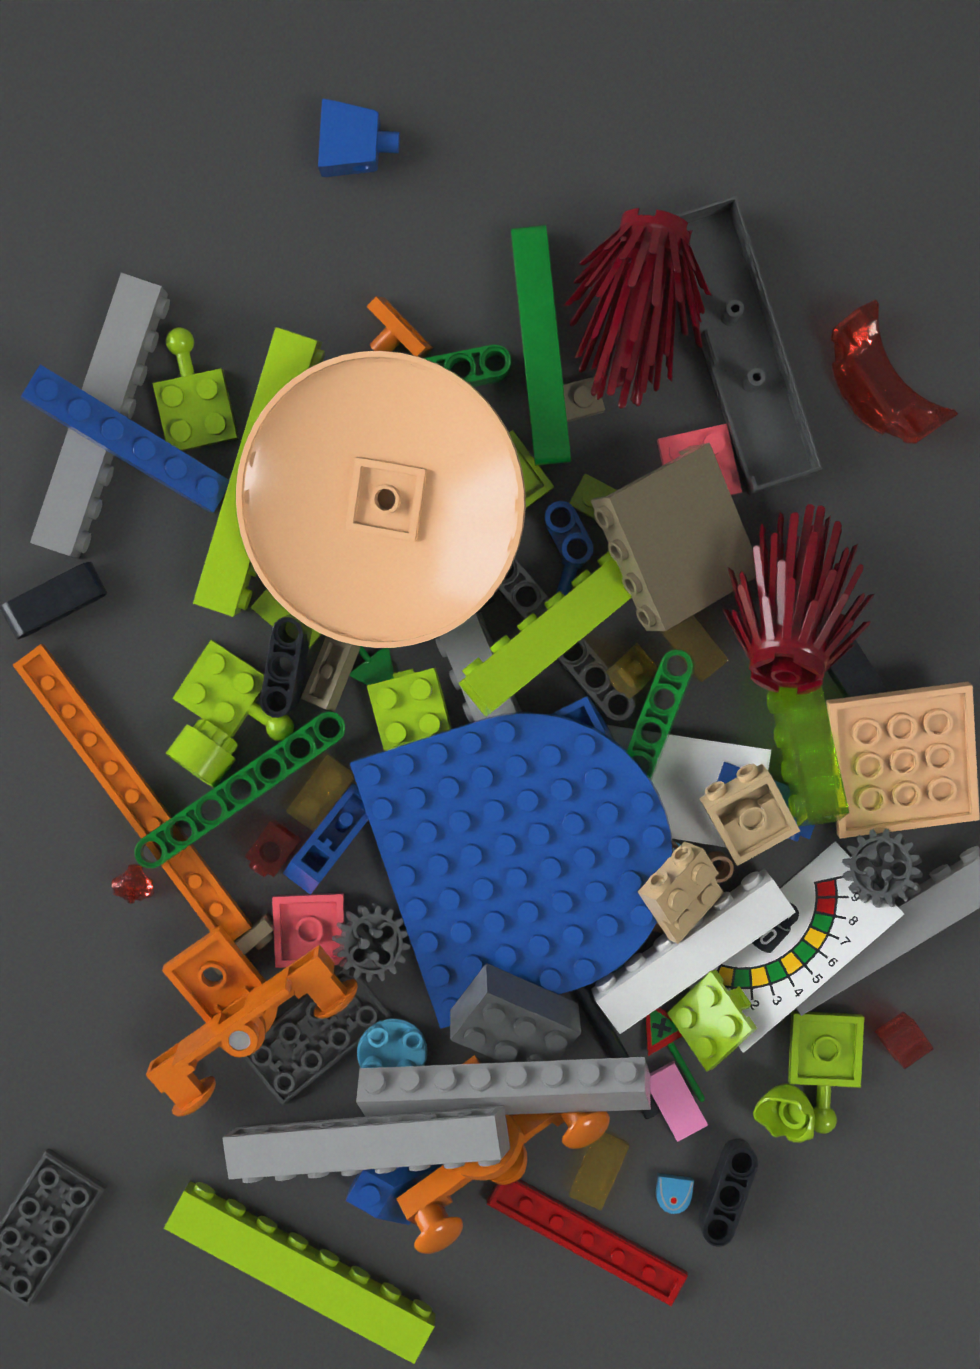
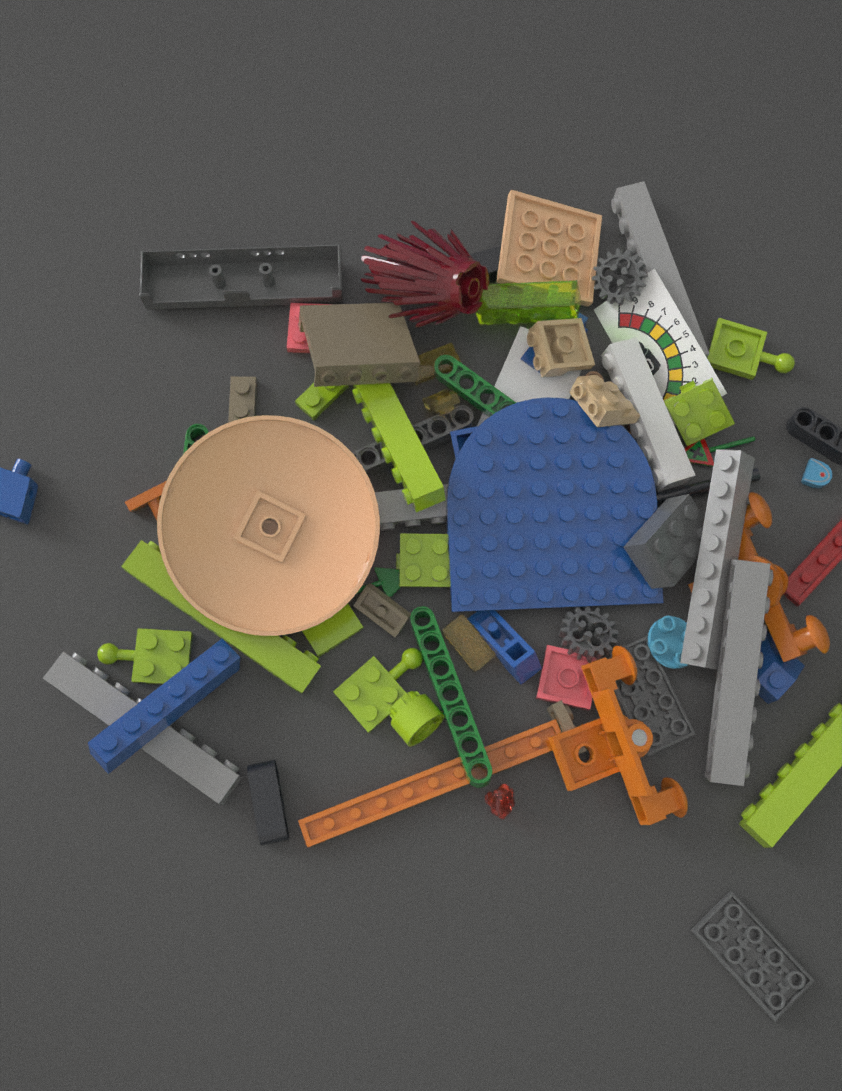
camera: 75 degrees left, 15 degrees down
clear red brick [245,819,302,877] -> none
black beam [260,614,312,718] -> none
green beam [511,225,571,466] -> none
blue beam [544,501,593,596] -> none
dark red plant [563,208,712,409] -> none
clear yellow tile [569,1133,629,1211] -> none
bright pink tile [650,1061,708,1142] -> none
lime hair [753,1083,815,1143] -> none
clear red windscreen [831,299,958,444] -> none
clear red brick [874,1012,934,1069] -> none

